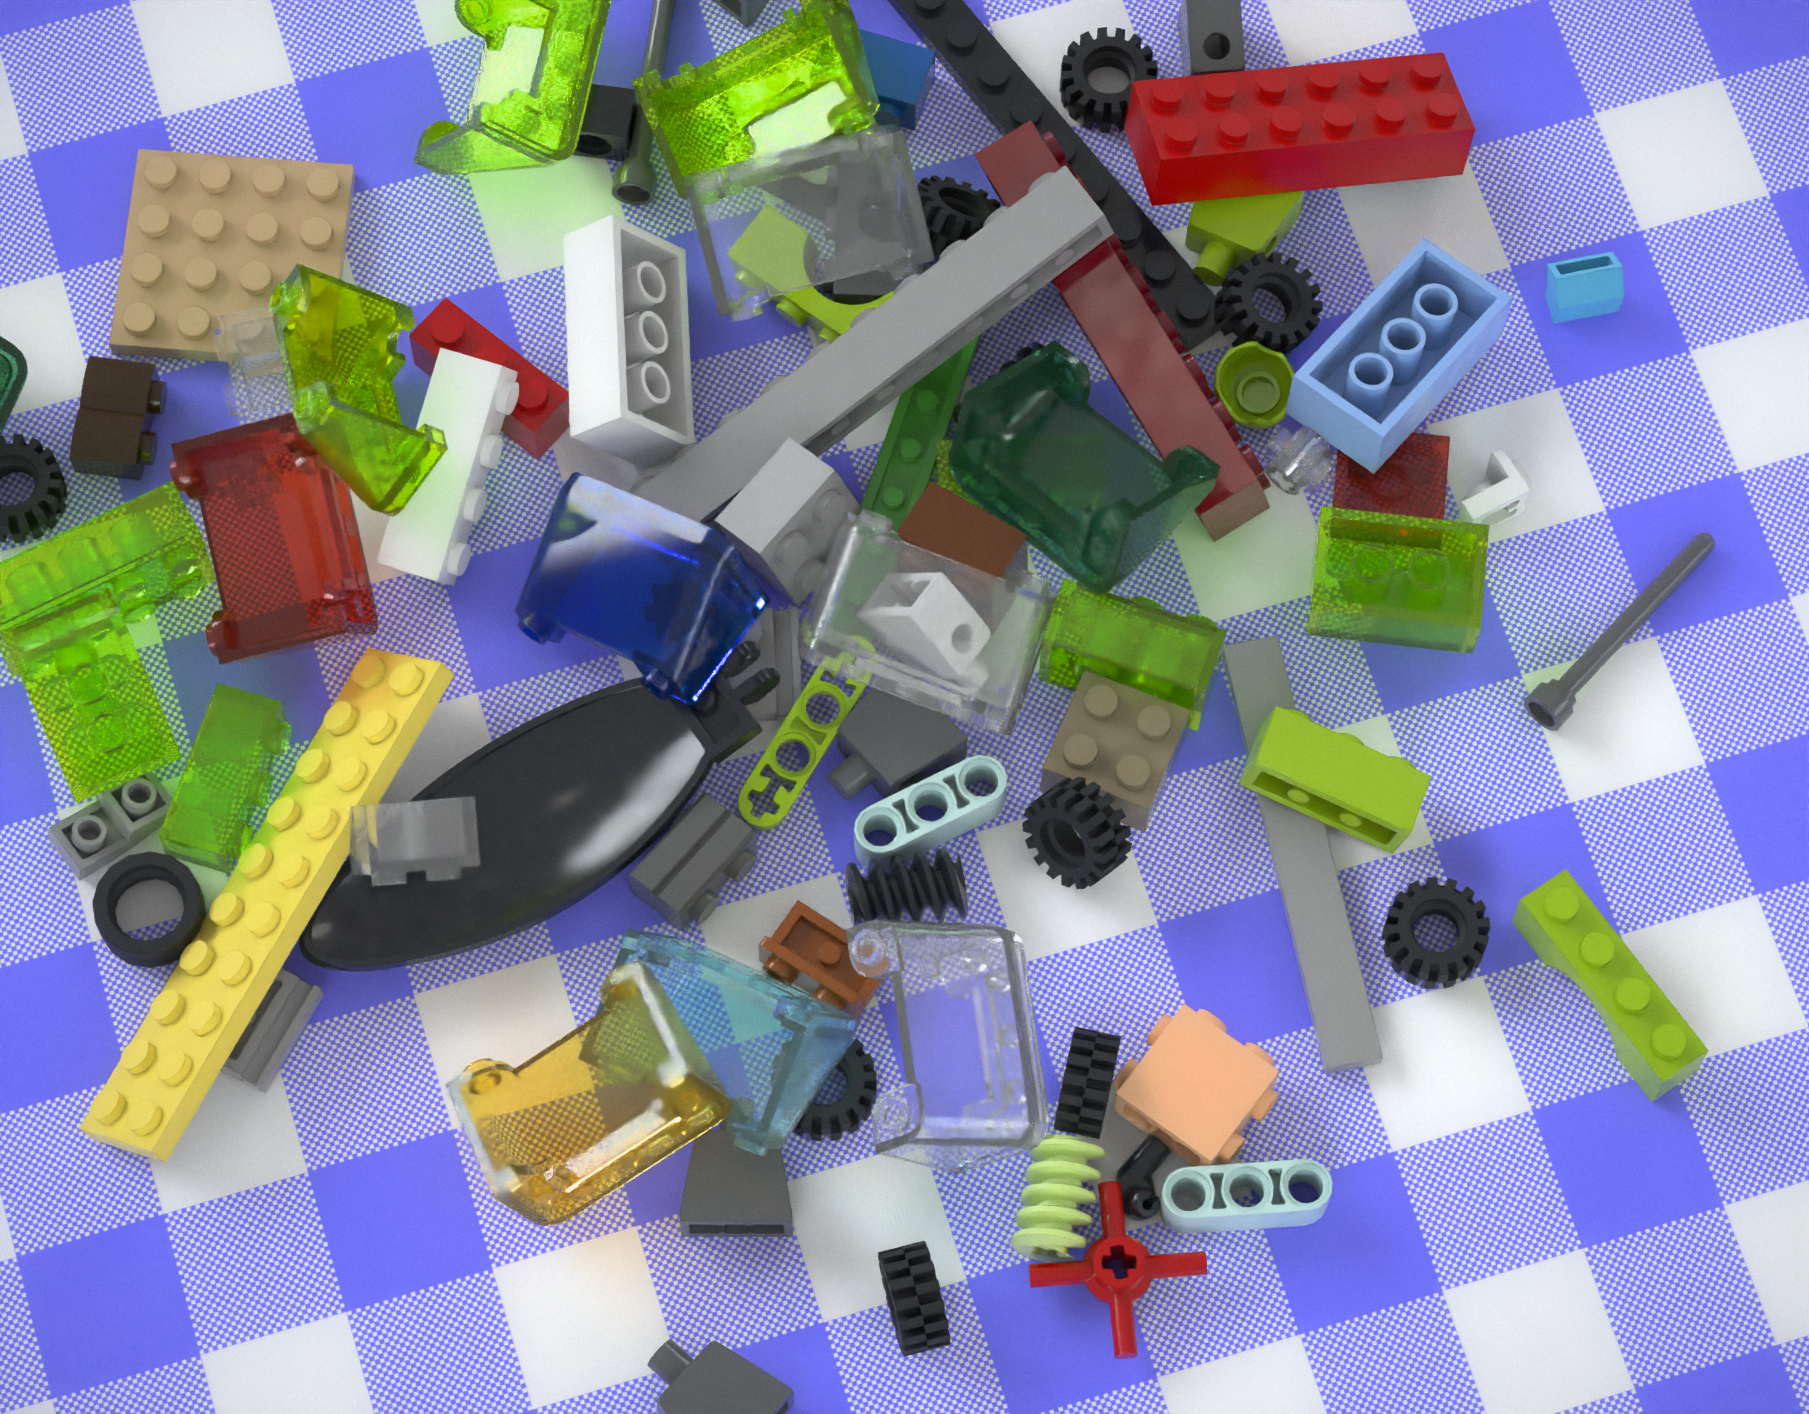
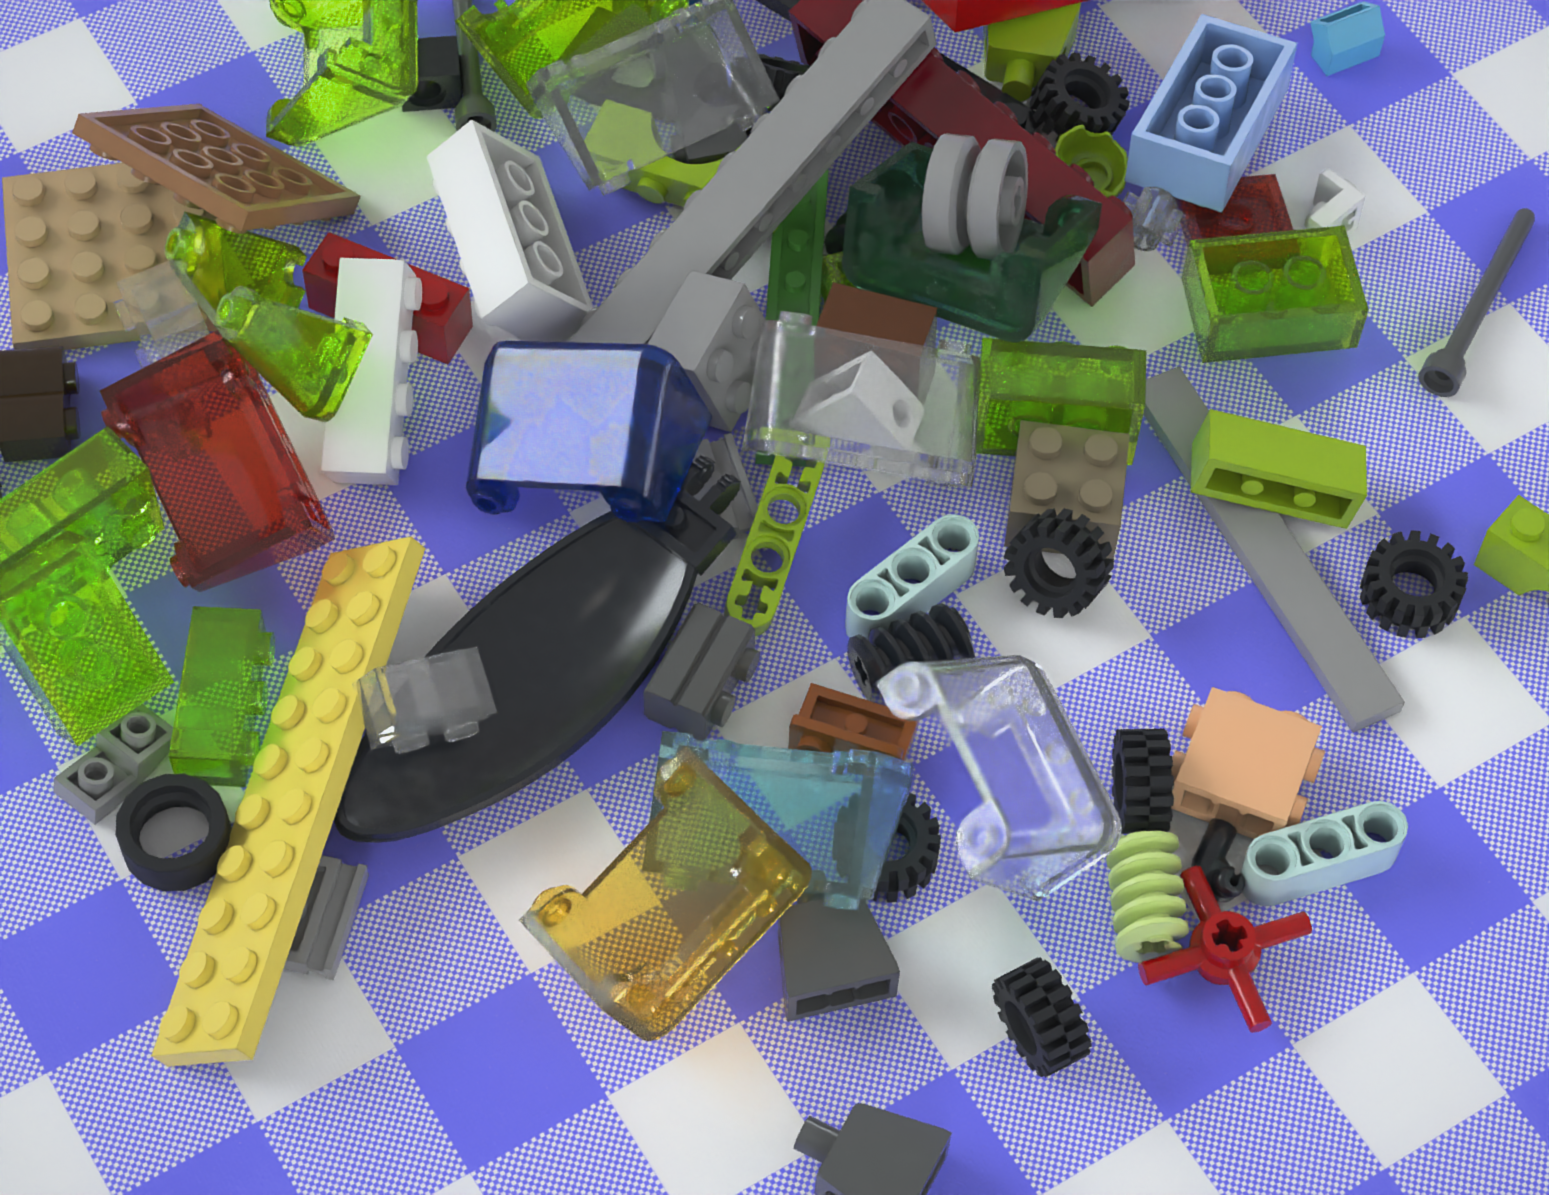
camera: 15 degrees left, 10 degrees down
dark grey torso [827,662,968,801] -> none
none -> medium nougat plate [72,104,361,234]
none -> light grey wheel [922,133,1028,261]

